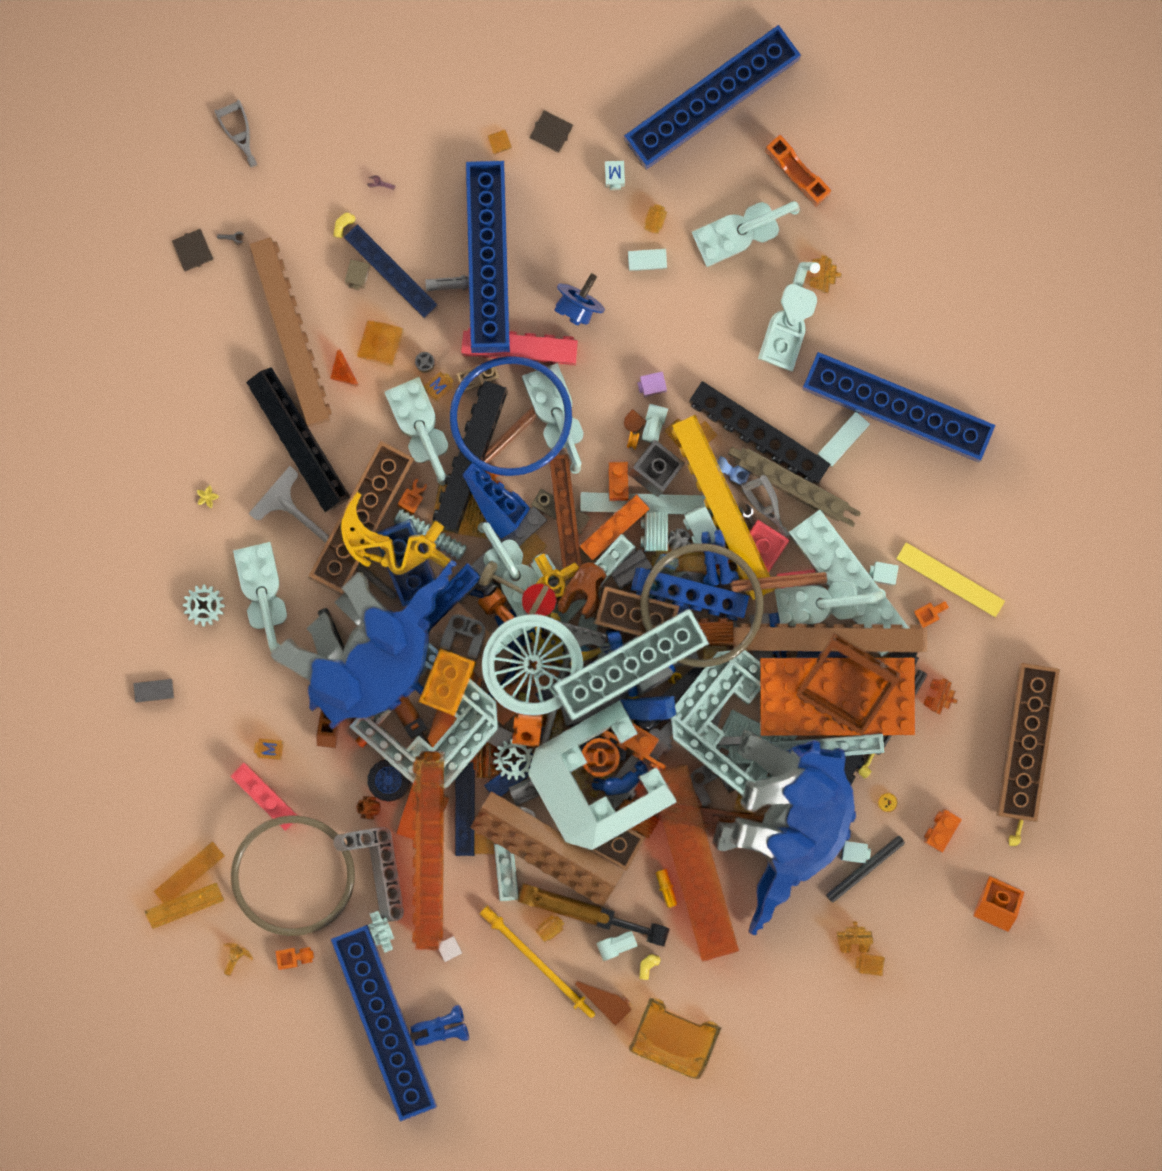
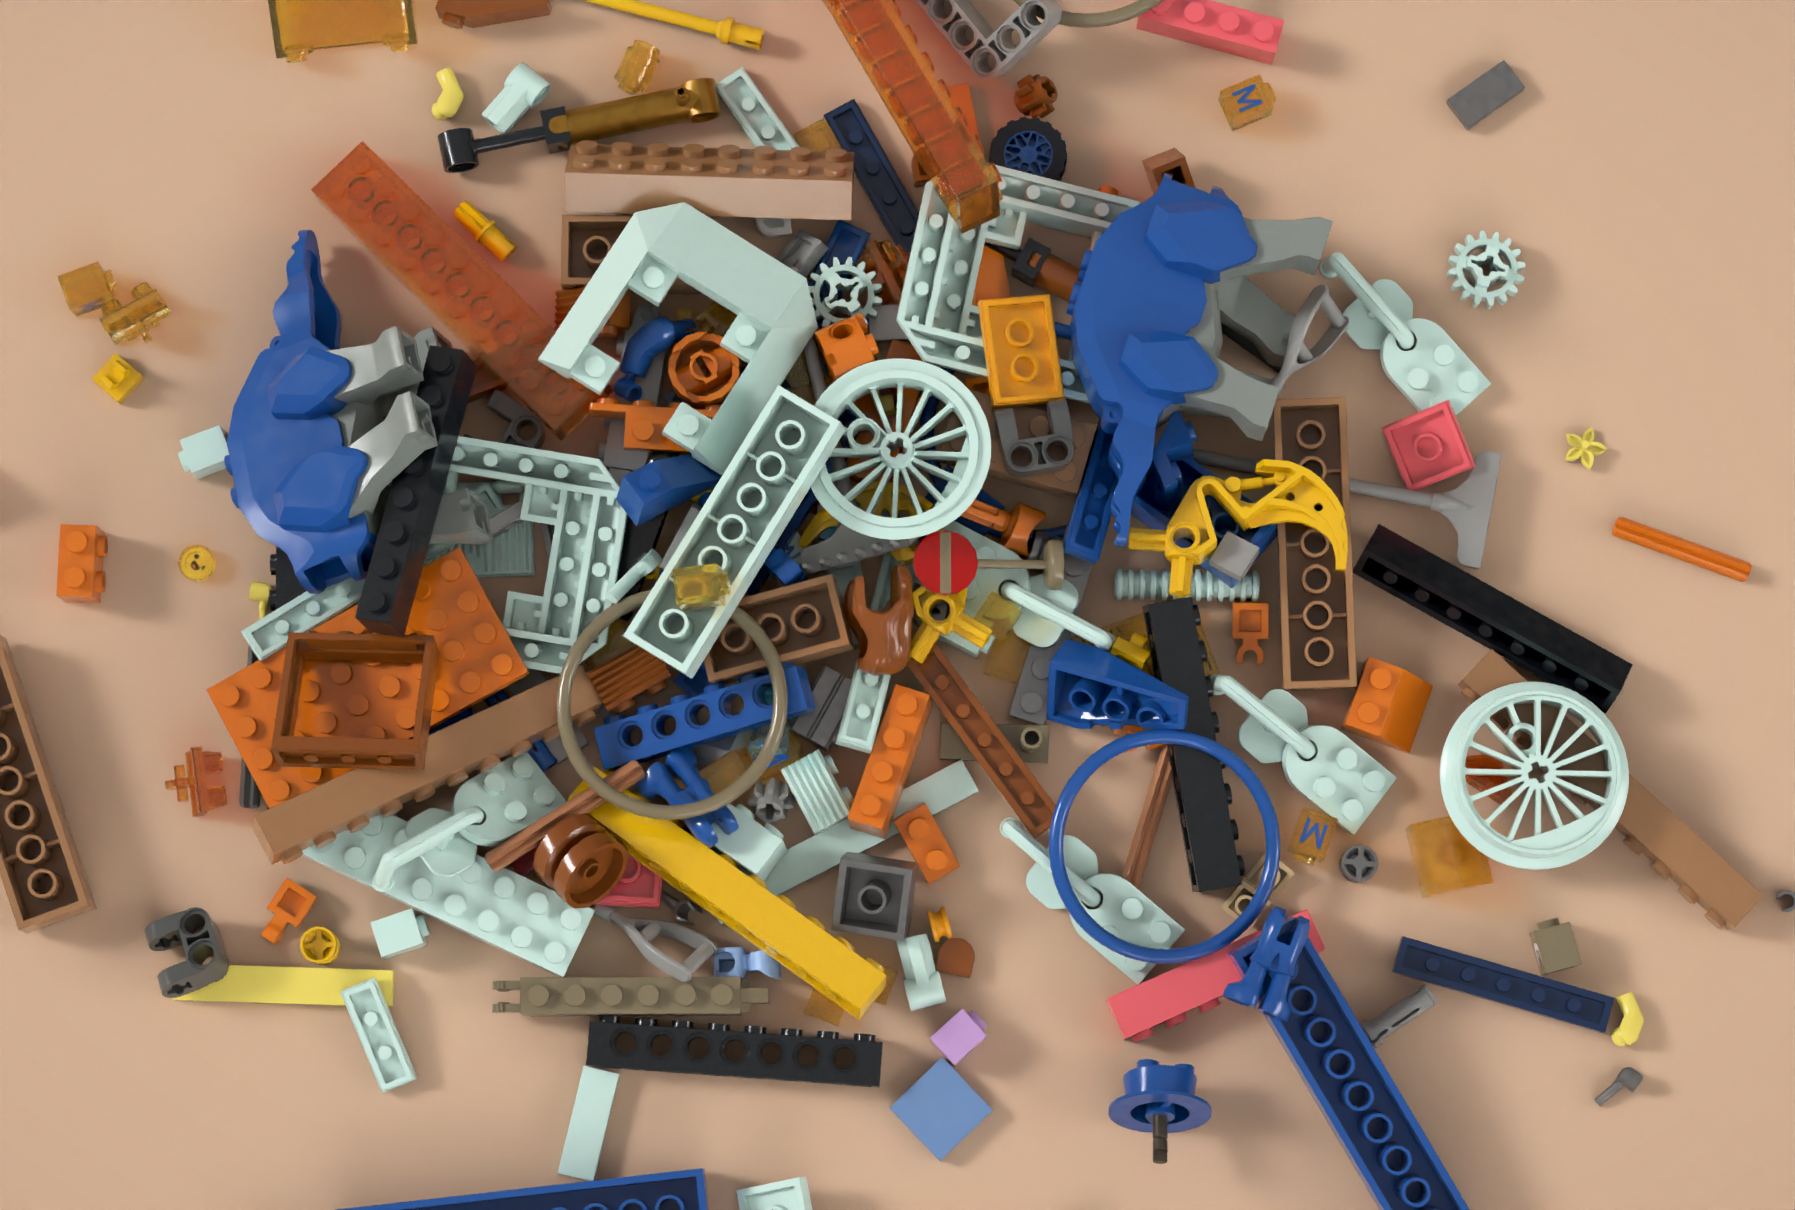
camera: 150 degrees right, 5 degrees down
hand [367,175,395,190] -> none
dark grey axle [826,836,905,903] -> none
none -> yellow tile [92,353,144,405]
none -> dark grey piece [145,907,229,998]
none -> yellow wheel [300,926,341,965]
none -> light aqua tile [340,977,417,1093]
none -> black brick [355,345,477,637]
none -> dark orange wheel [533,814,628,909]
none -> light aqua bar [606,548,662,604]
none -> clear yellow brick [673,563,731,610]
none -> medium blue tile [890,1057,993,1161]
none -> clear yellow tile [974,591,1023,642]
none -> yellow tile [1110,633,1150,672]
none -> blue slope [1152,410,1197,501]
none -> light grey tile [1209,531,1260,581]
none -> blue piece [1222,906,1310,1022]
none -> light grey piece [1269,285,1349,397]
none -> orange slope [1341,656,1433,754]
none -> coral tile [1382,400,1476,491]
none -> light aqua piece [1440,682,1629,870]
none -> flat silver hand [1594,1067,1643,1106]
none -> orange axle [1612,517,1751,582]

